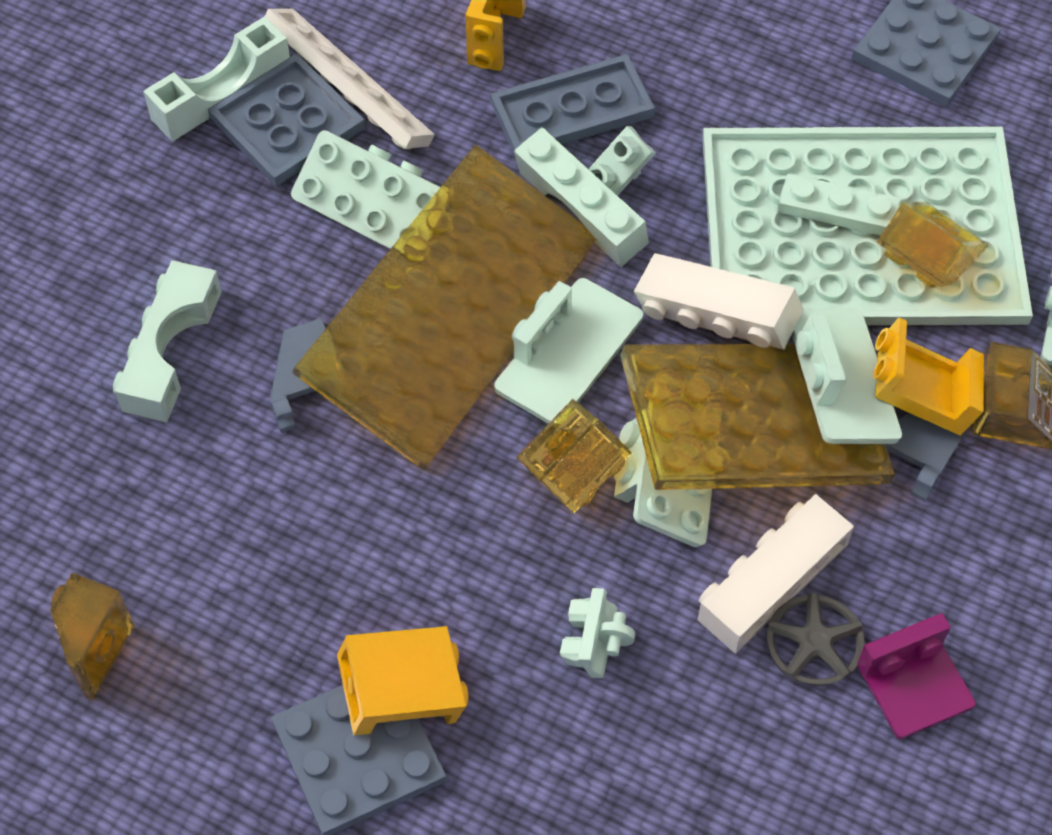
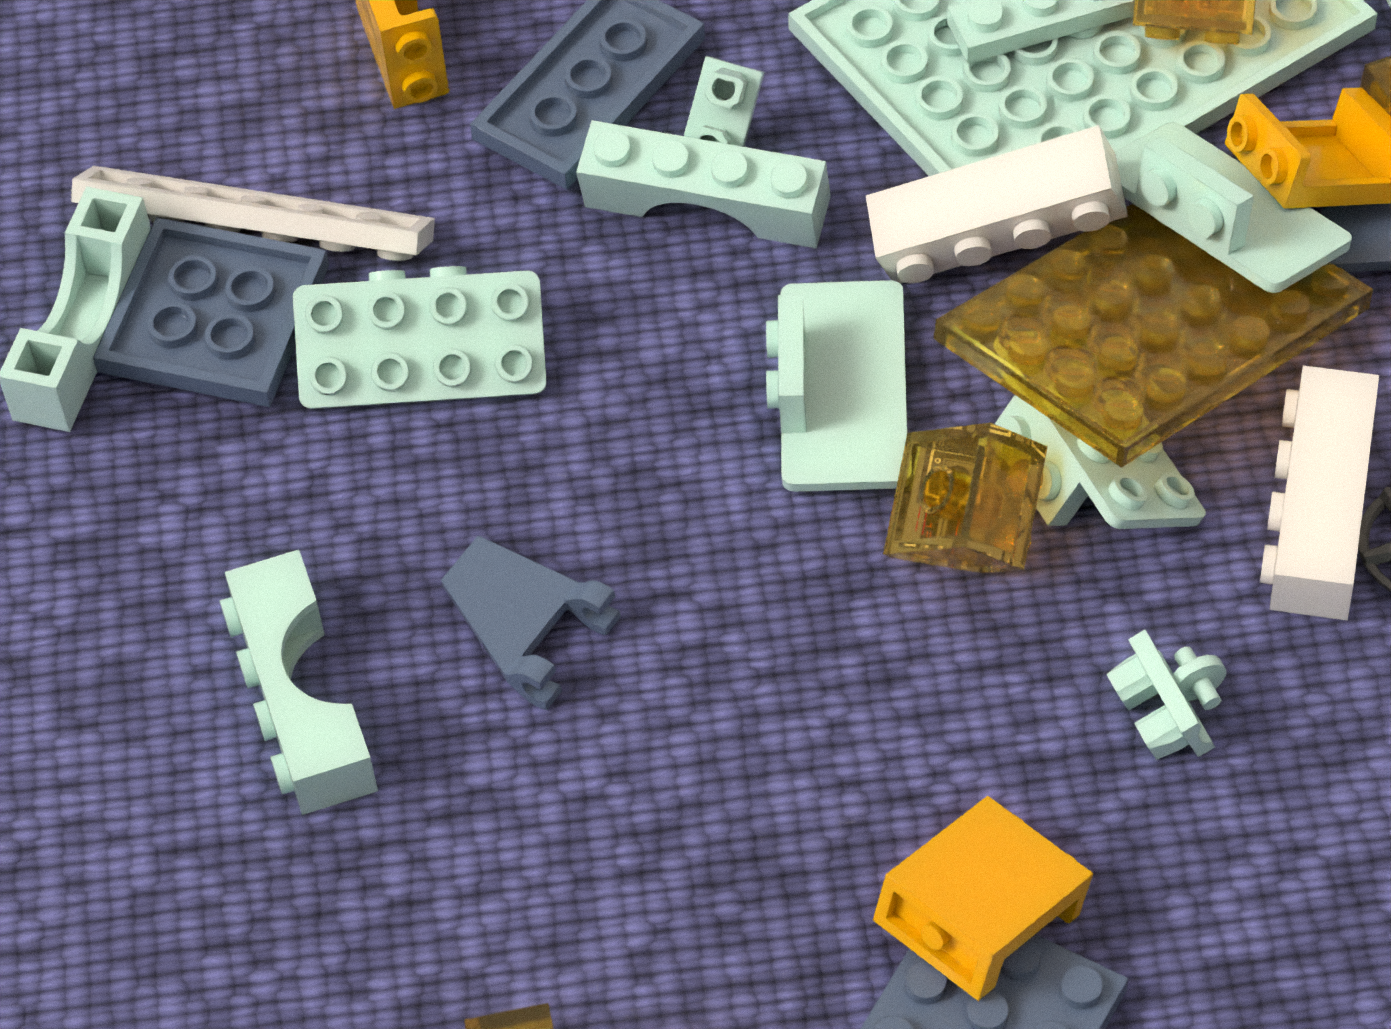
camera: 30 degrees left, 5 degrees down
clear yellow plate [292,144,597,471] -> none

